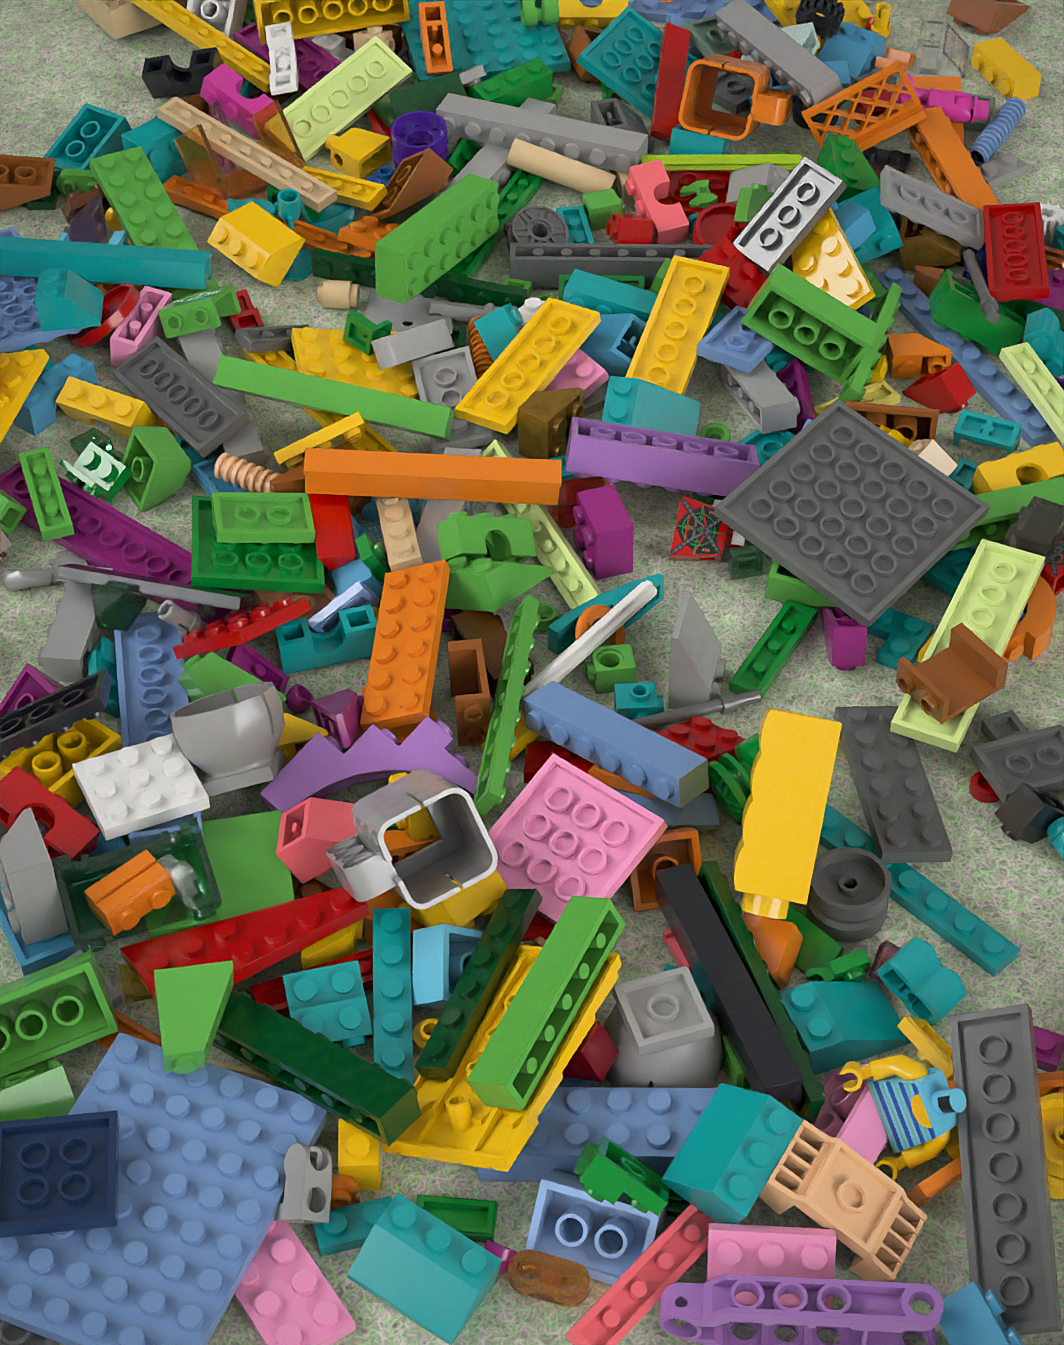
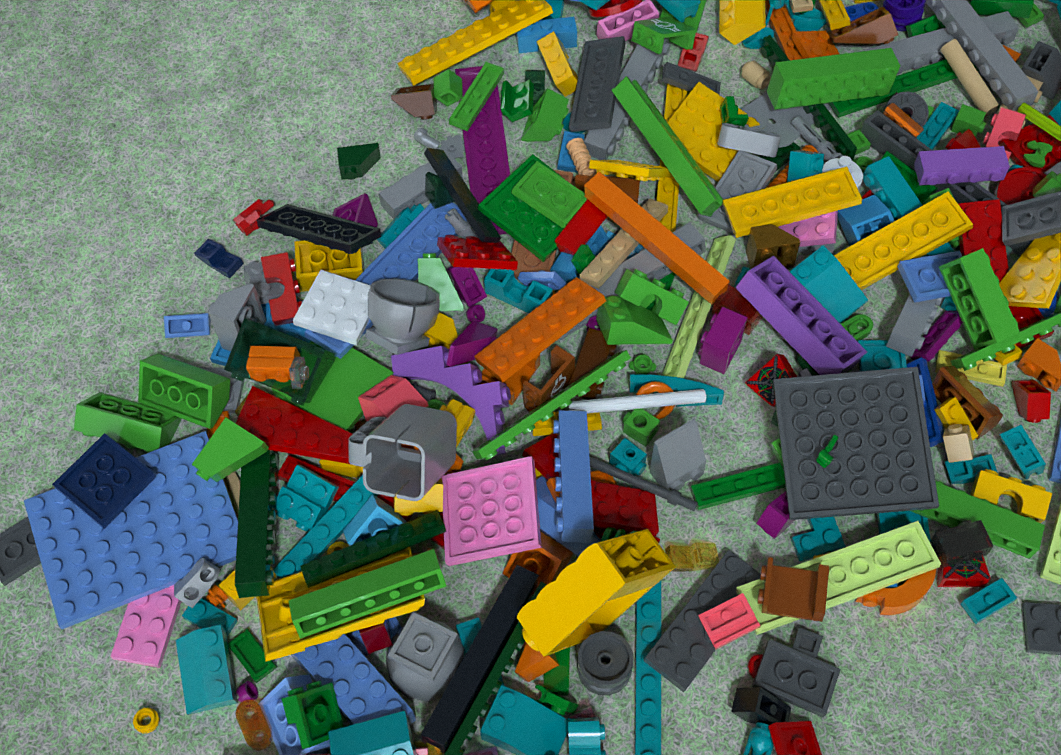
camera: 45 degrees right, 15 degrees up
none -> coral plate [698,593,761,650]
none -> green hand [816,435,838,468]
none -> orange slope [882,103,924,138]
none -> medium lavender brick [914,146,1010,185]

